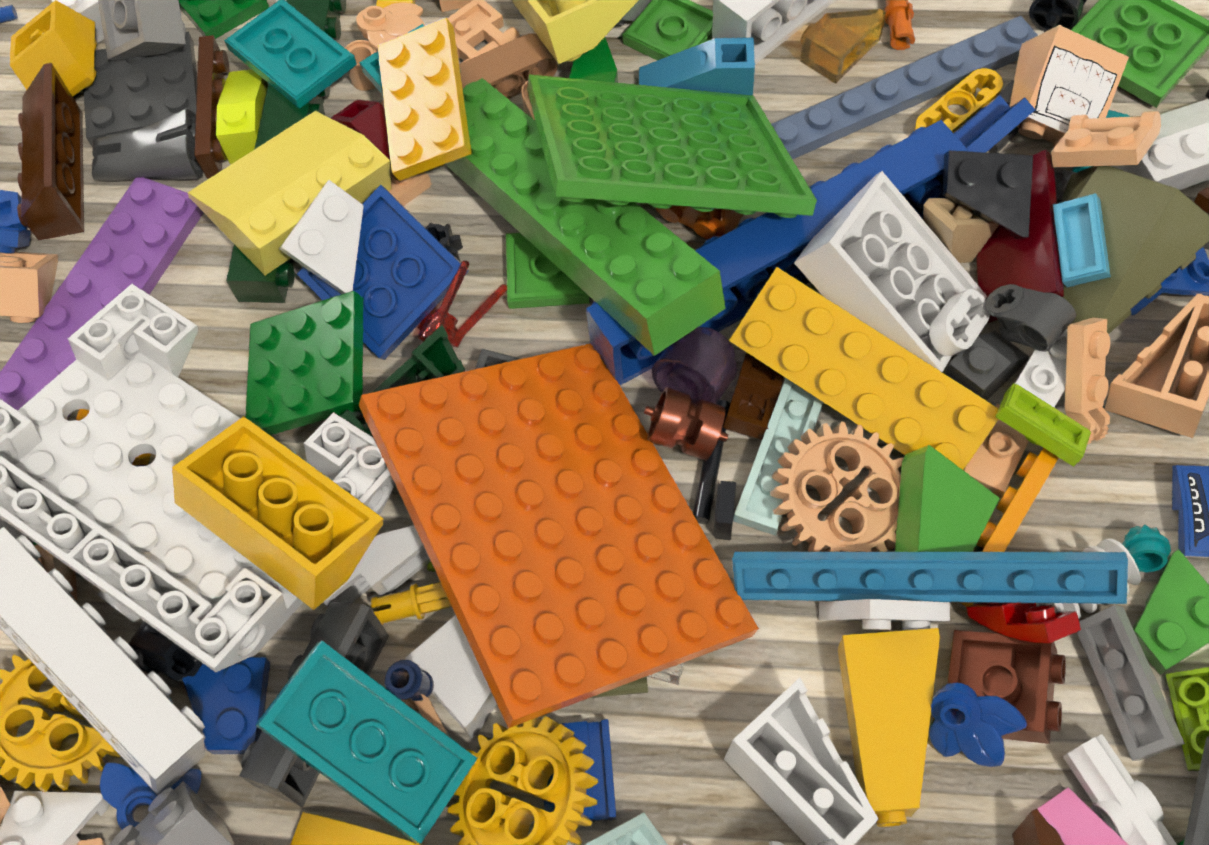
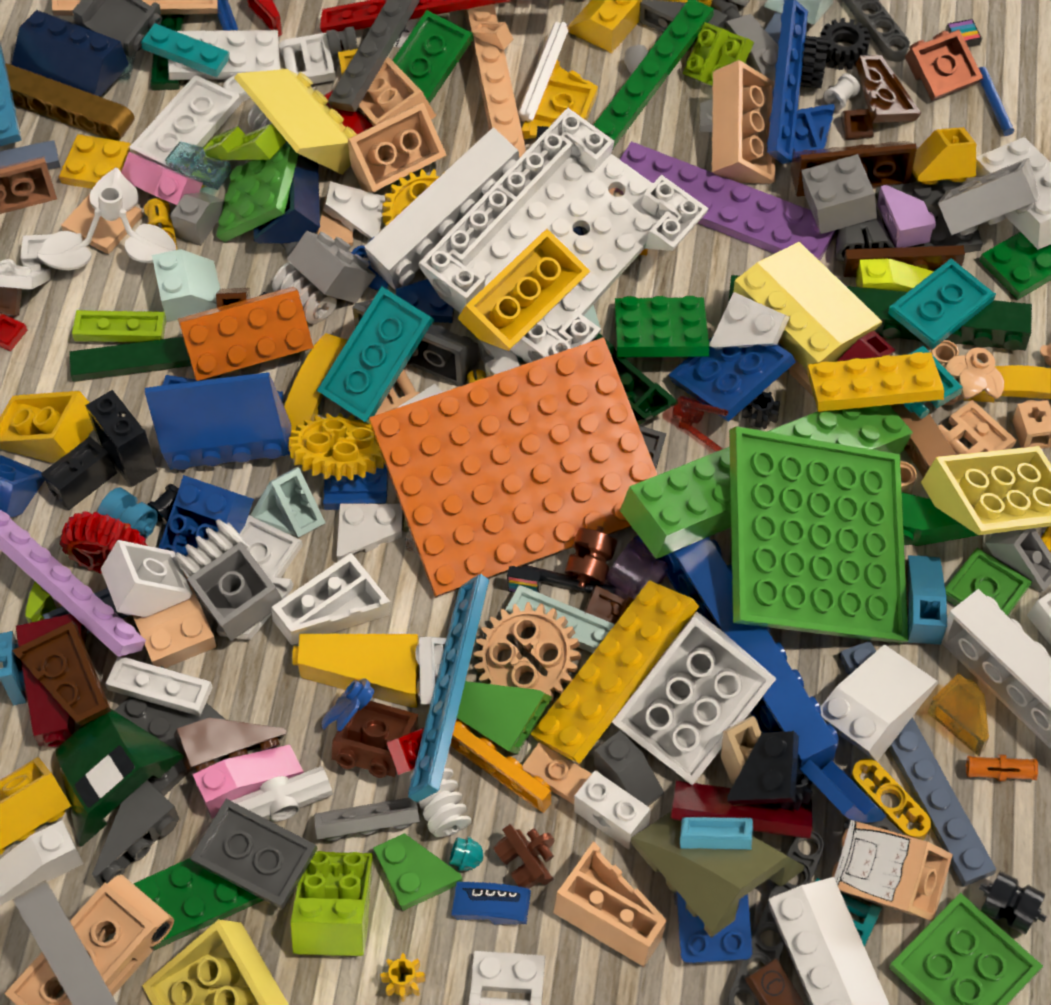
camera: 90 degrees right, 5 degrees down
dark blue pin [384,660,434,701] -> none
white beam [929,289,990,357] -> none
dark grey piece [985,284,1077,352] -> none
lime plate [995,383,1091,467] -> none
light nougat plate [1051,111,1161,167] -> none
light nougat hinge [1064,318,1110,444] -> none
none -> white wing [337,504,403,561]
none -> copper hips [493,824,555,888]
none -> light grey brick [801,154,877,234]
none -> white slope [820,644,938,762]
none -> lavender slope [877,185,936,248]

